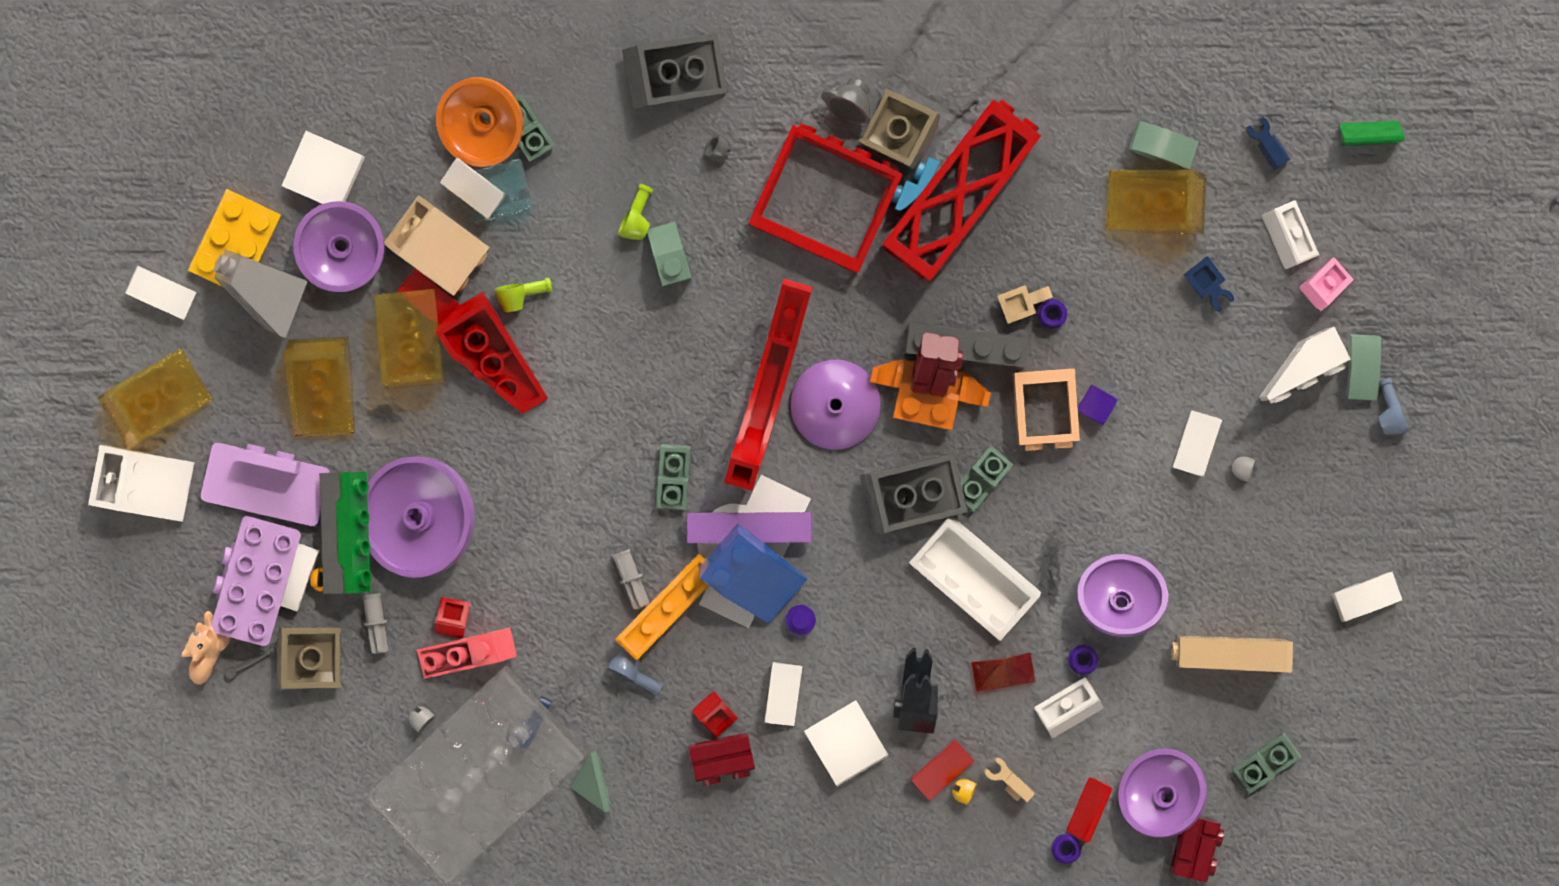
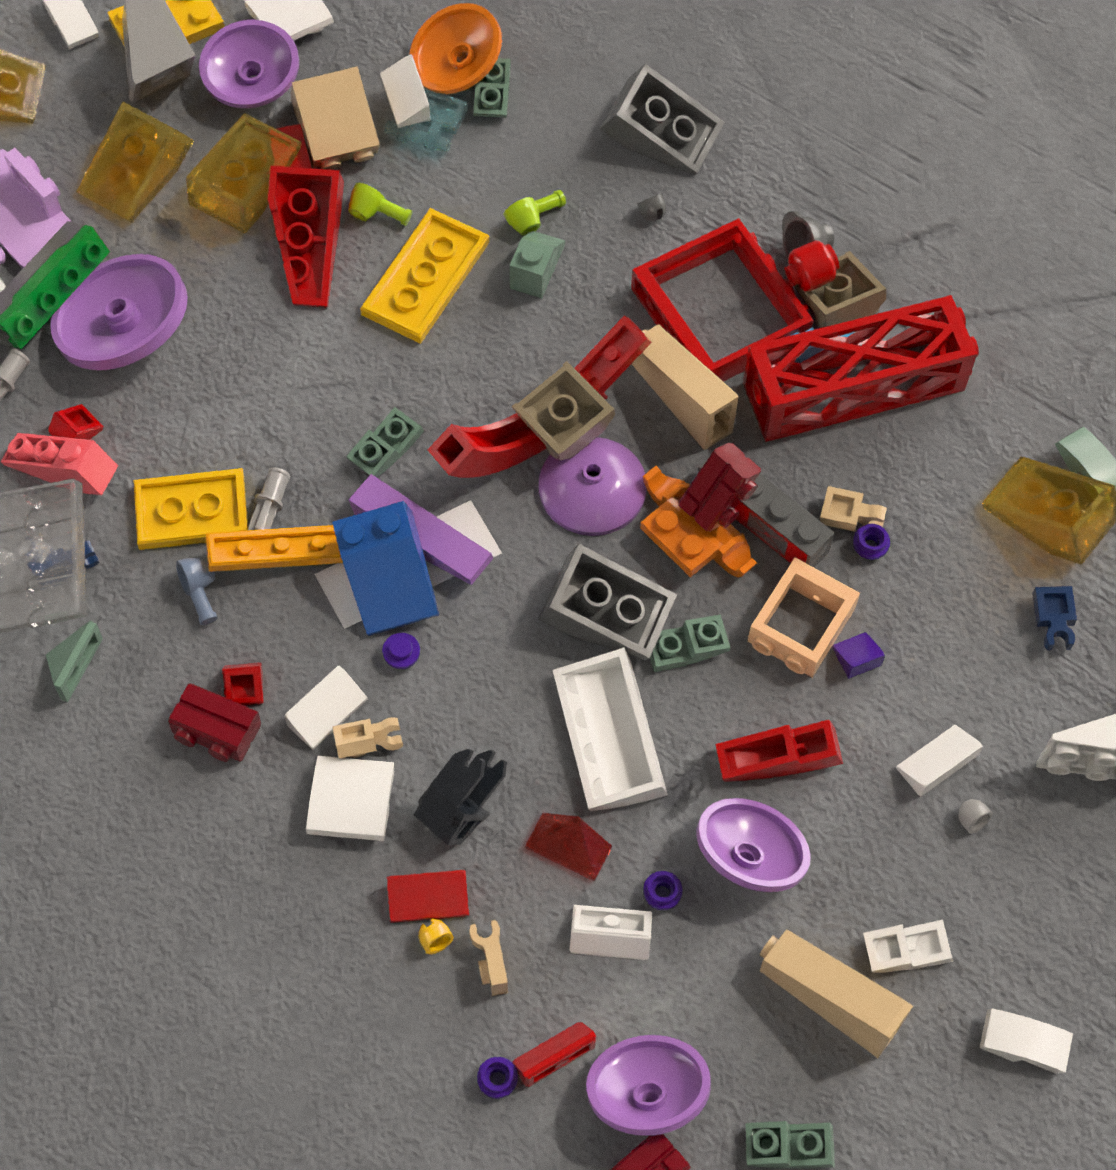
camera: 30 degrees right, 25 degrees down
none -> yellow tile [134,468,248,550]
none -> tan plate [332,718,403,759]
none -> yellow tile [360,208,490,344]
none -> dark tan slope [512,361,615,461]
none -> tan slope [632,325,739,450]
none -> red slope [715,719,843,782]
none -> red head [784,240,840,292]
none -> white slope [863,920,953,973]

